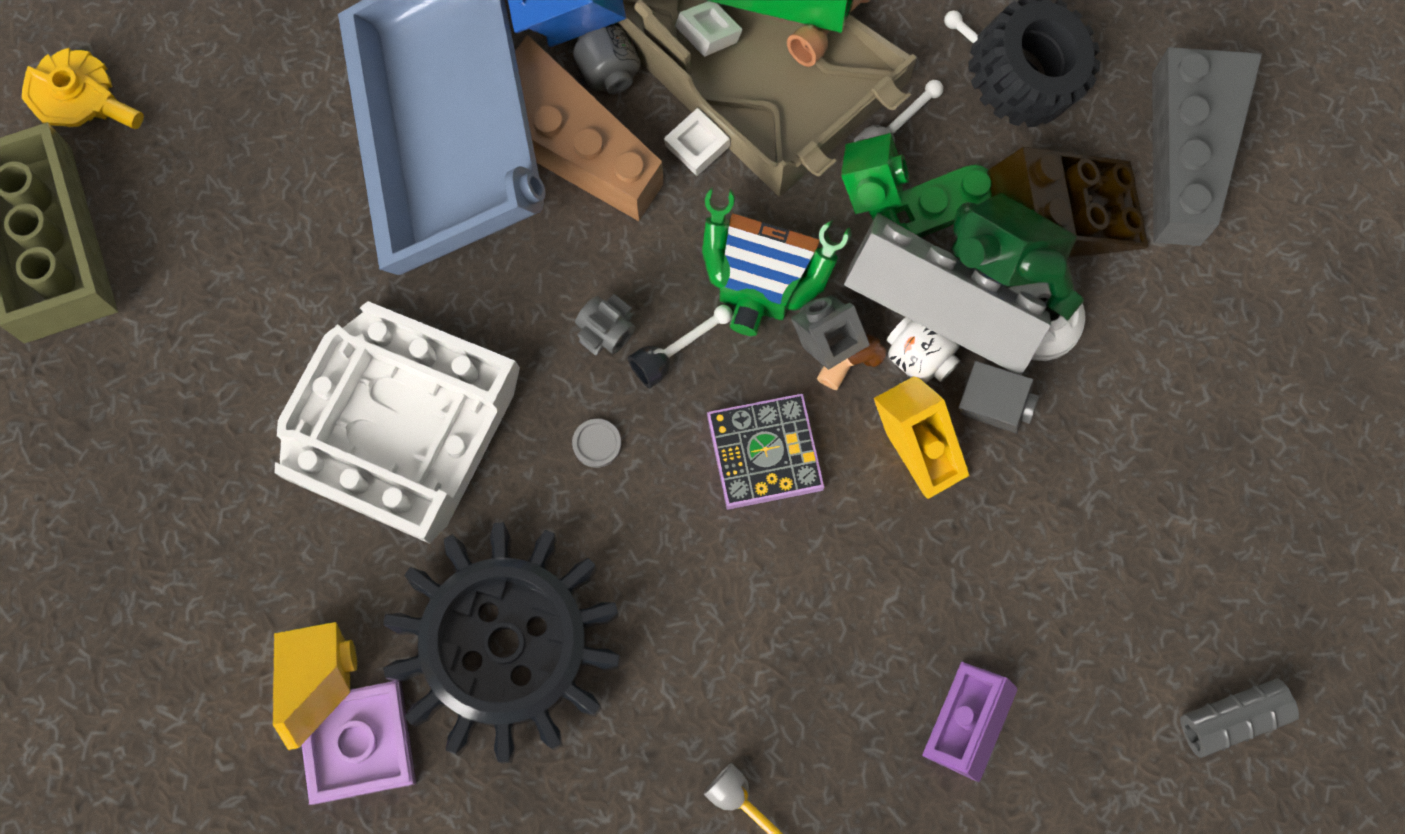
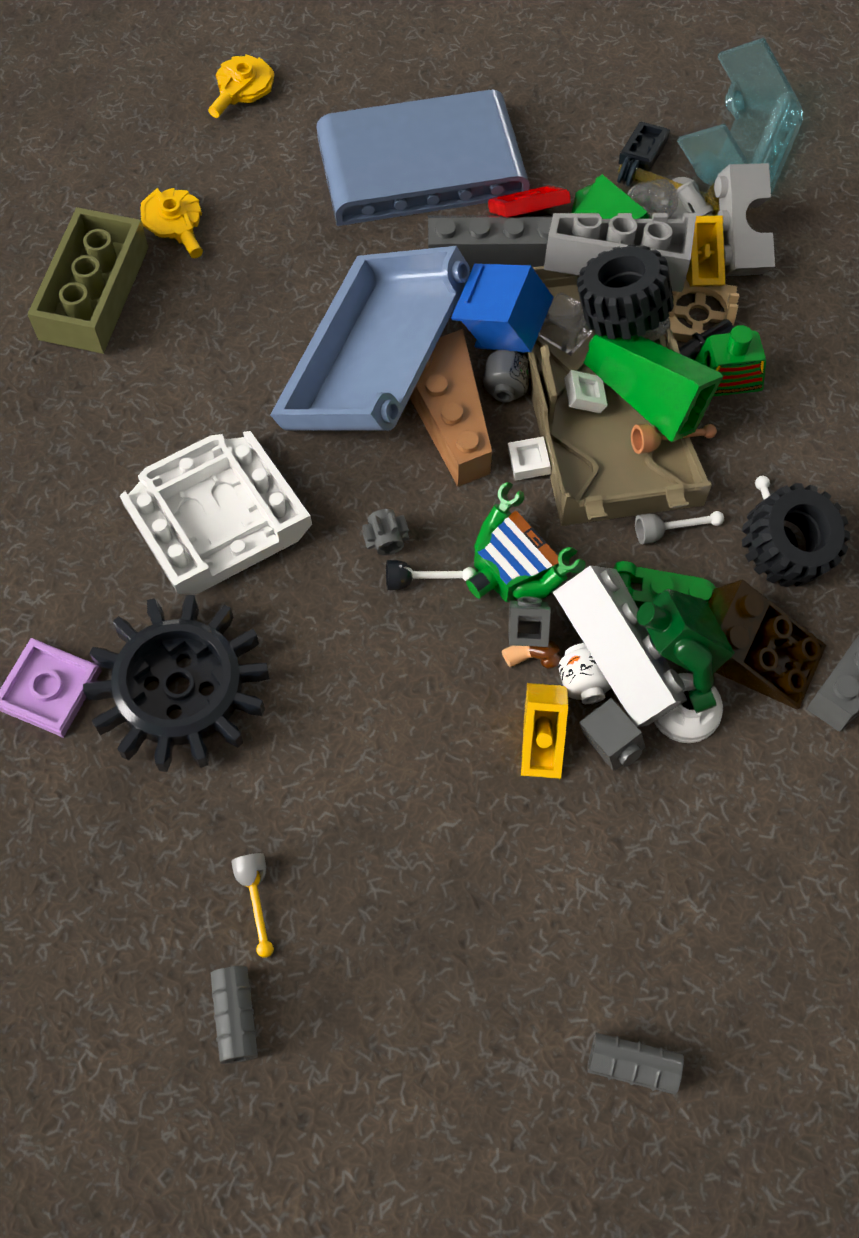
camera: 35 degrees right, 10 degrees down
yellow slope [273,622,357,750] -> none
light grey piece [572,419,621,468] -> none
tile [707,394,824,510] -> none
green brick [841,133,909,214] -> none
medium lavender slope [922,662,1017,782] -> none

